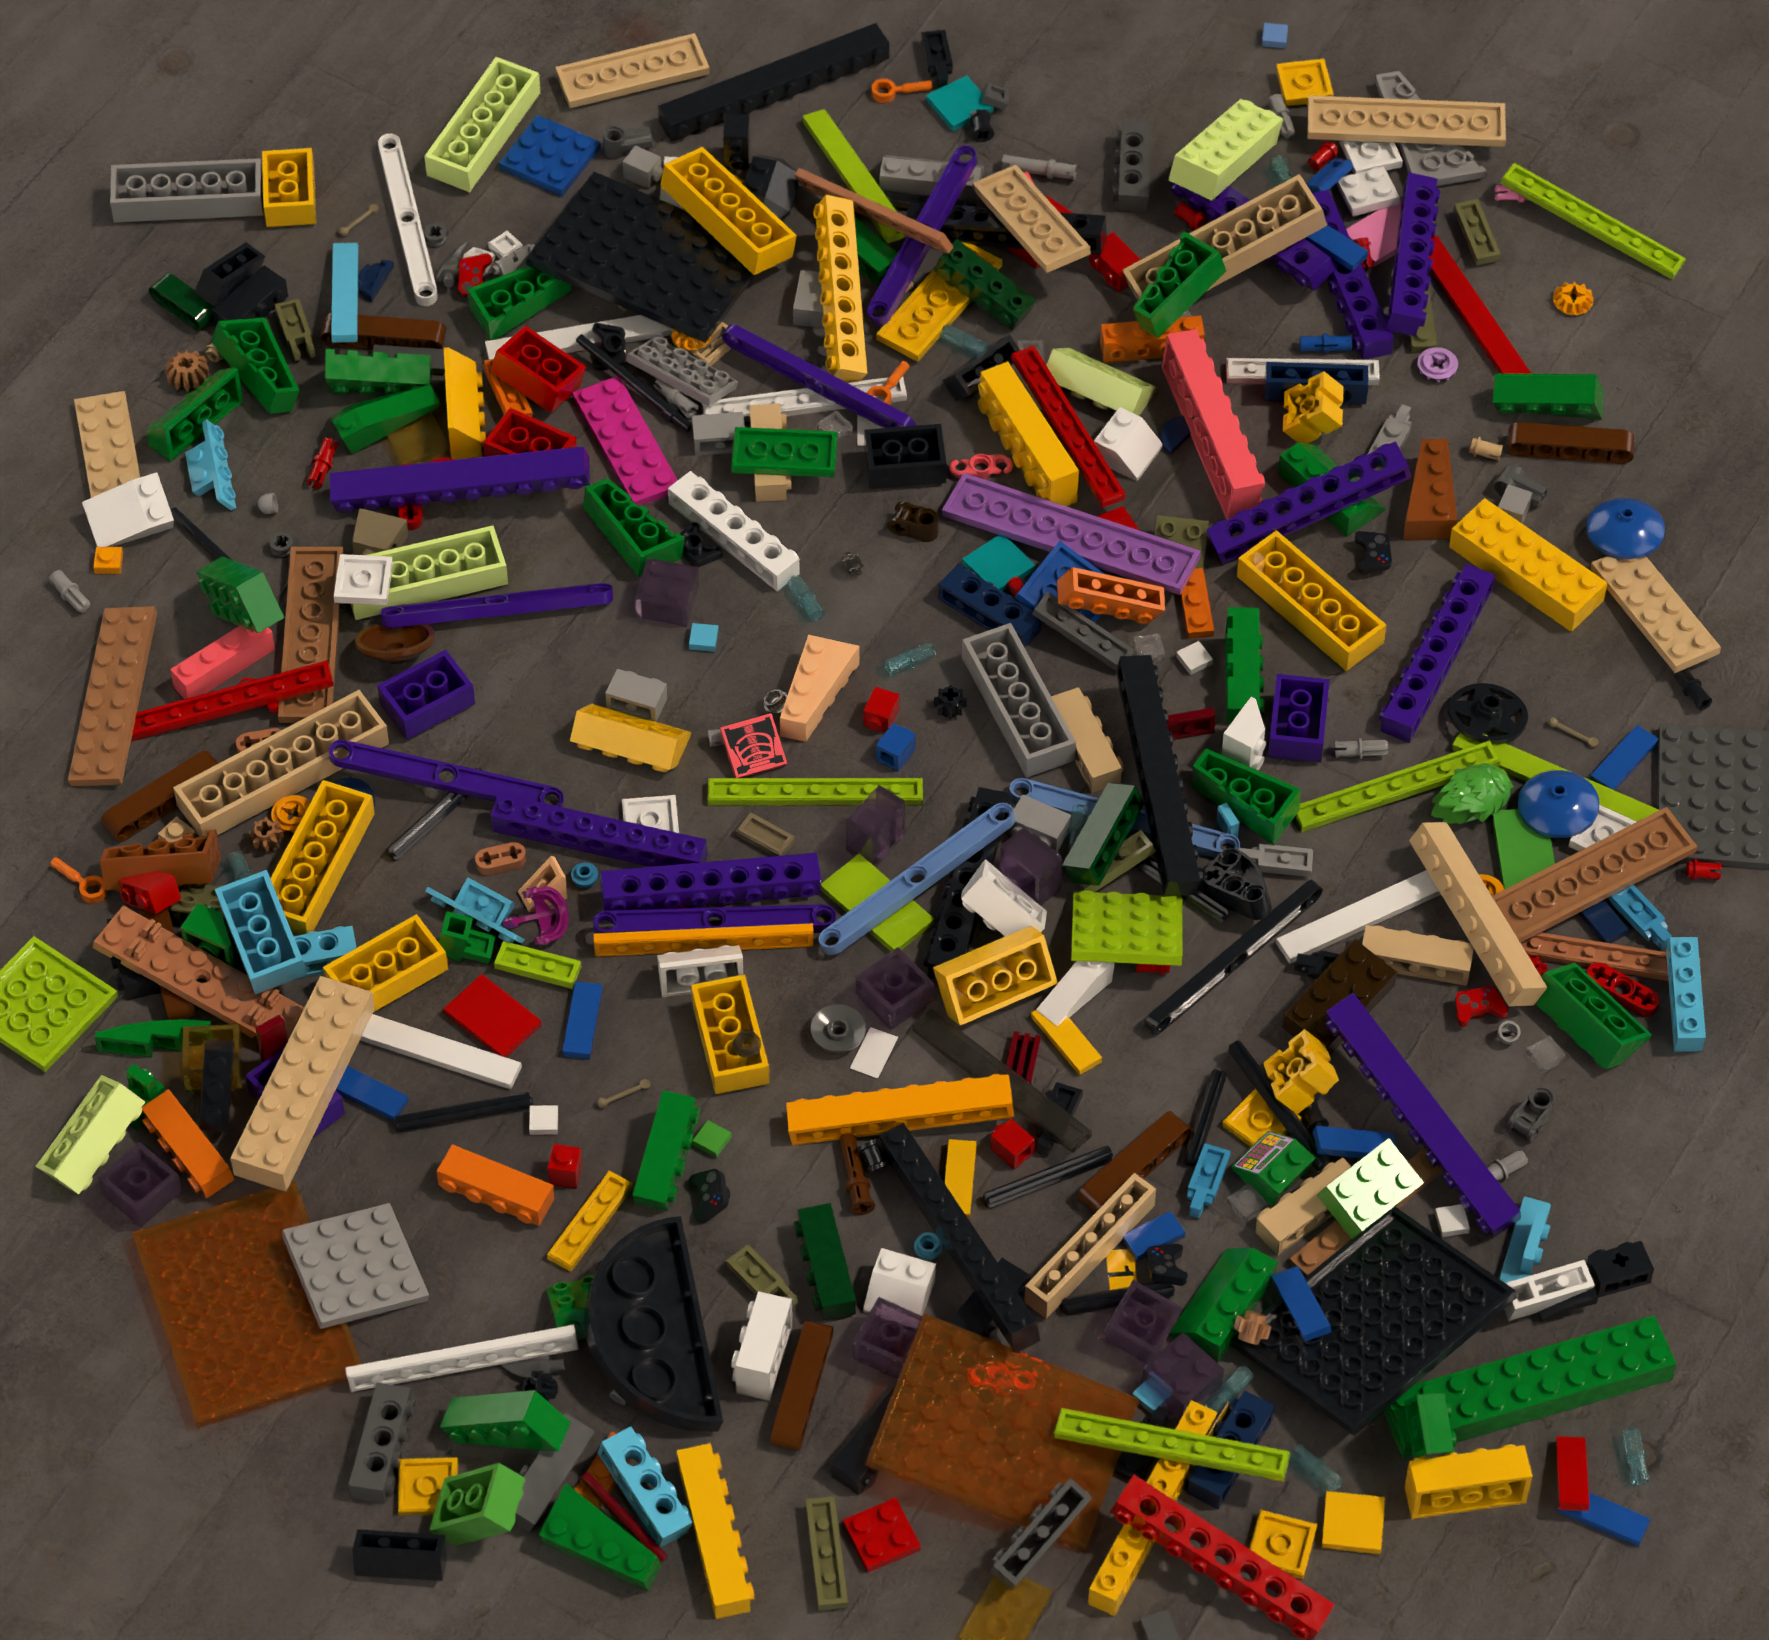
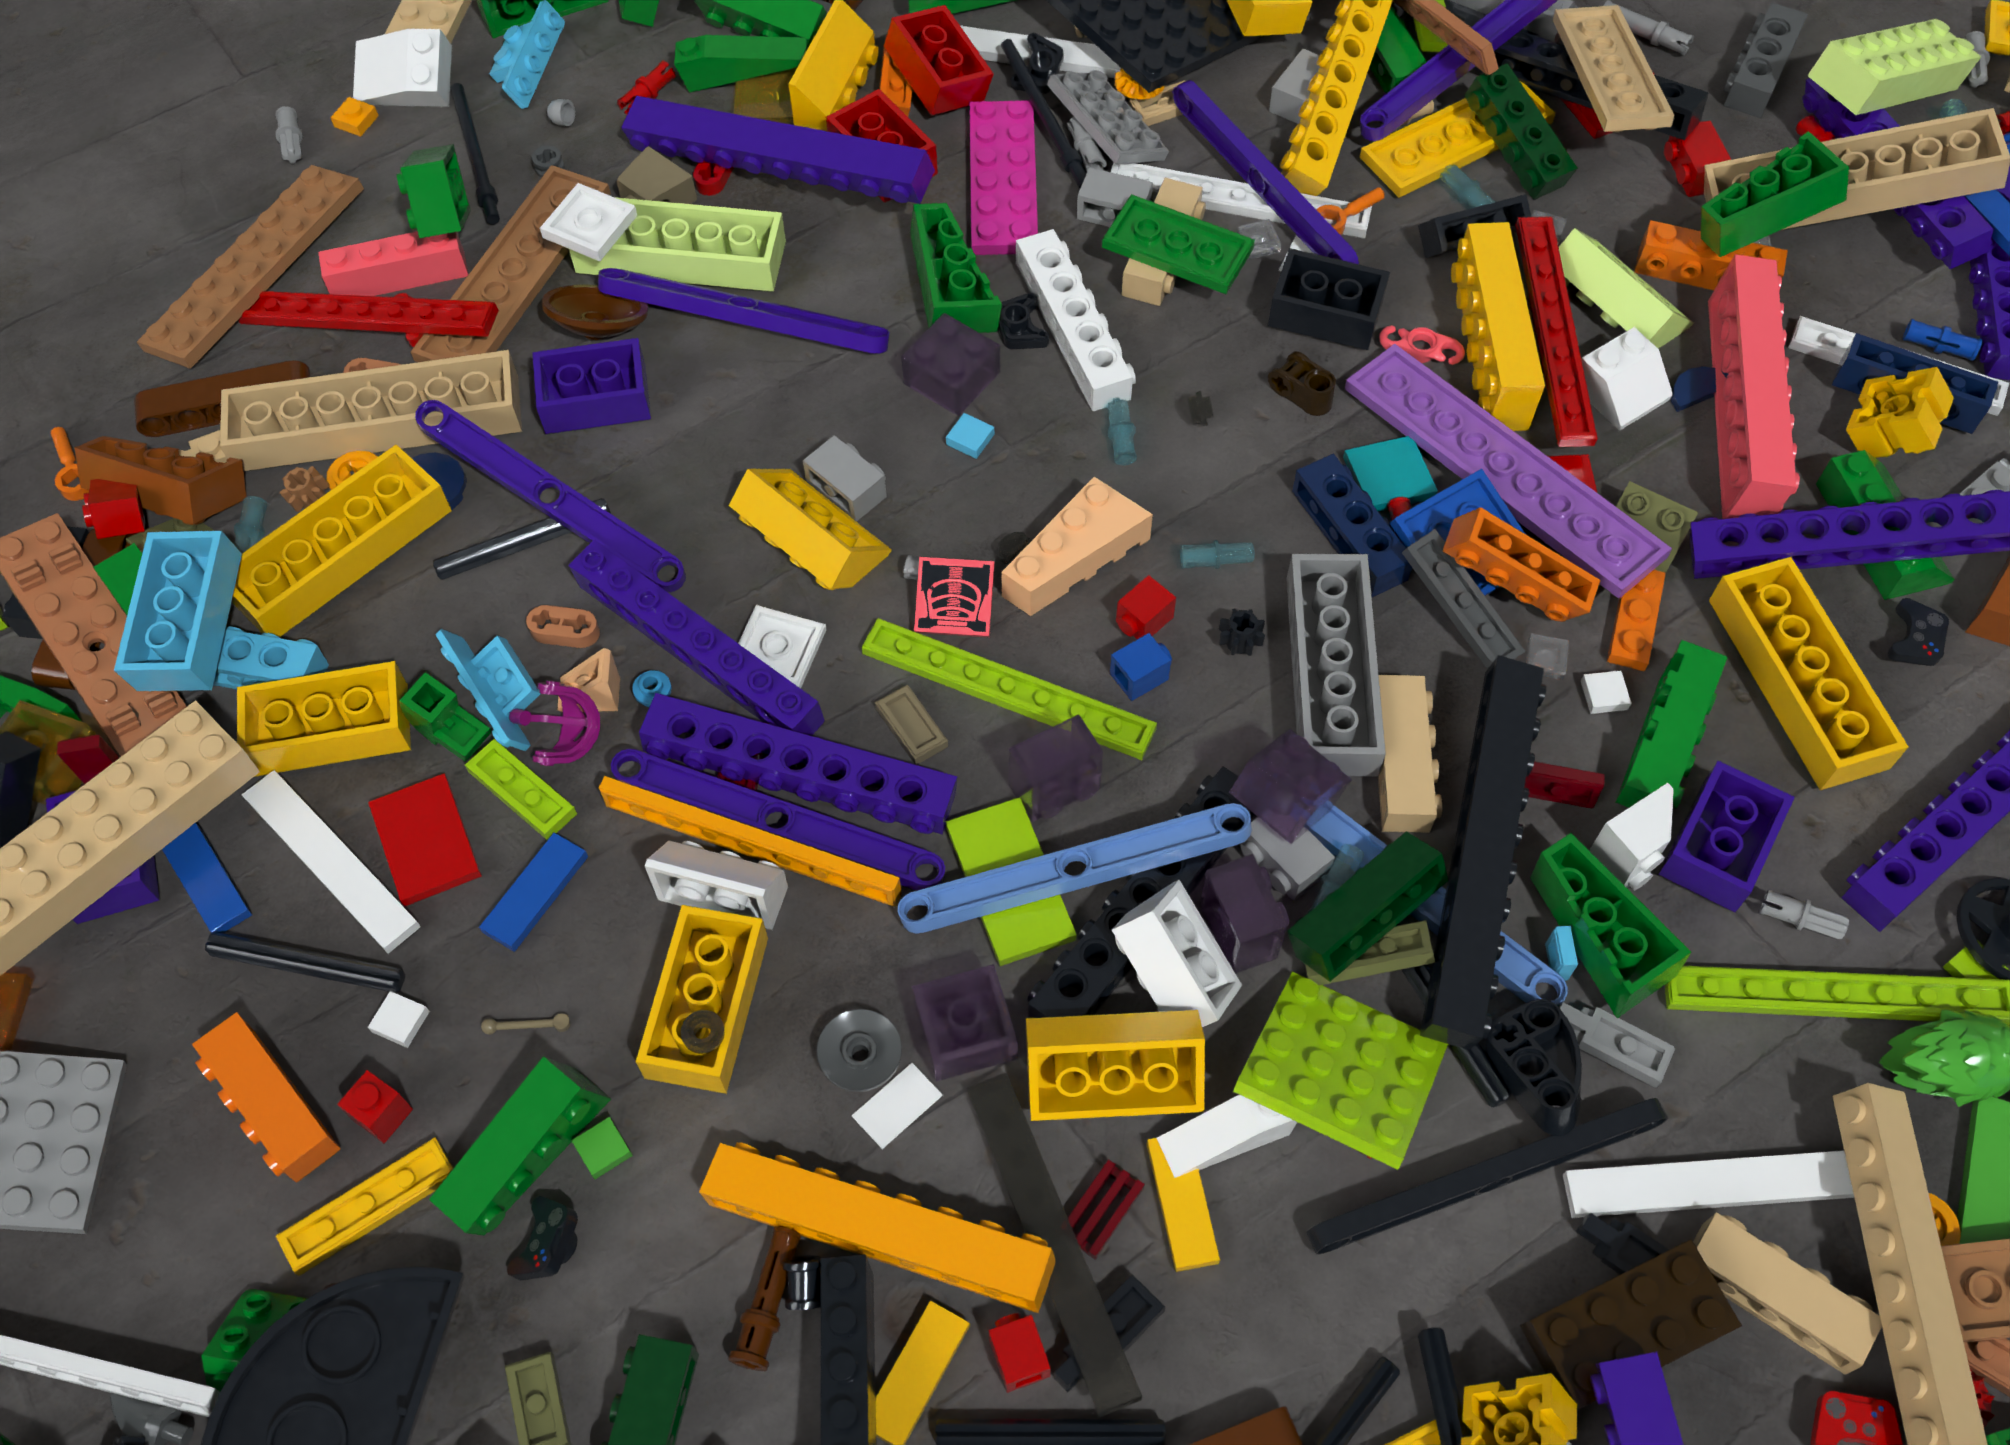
camera: 25 degrees right, 5 degrees up
none -> clear purple brick [1229,729,1352,844]

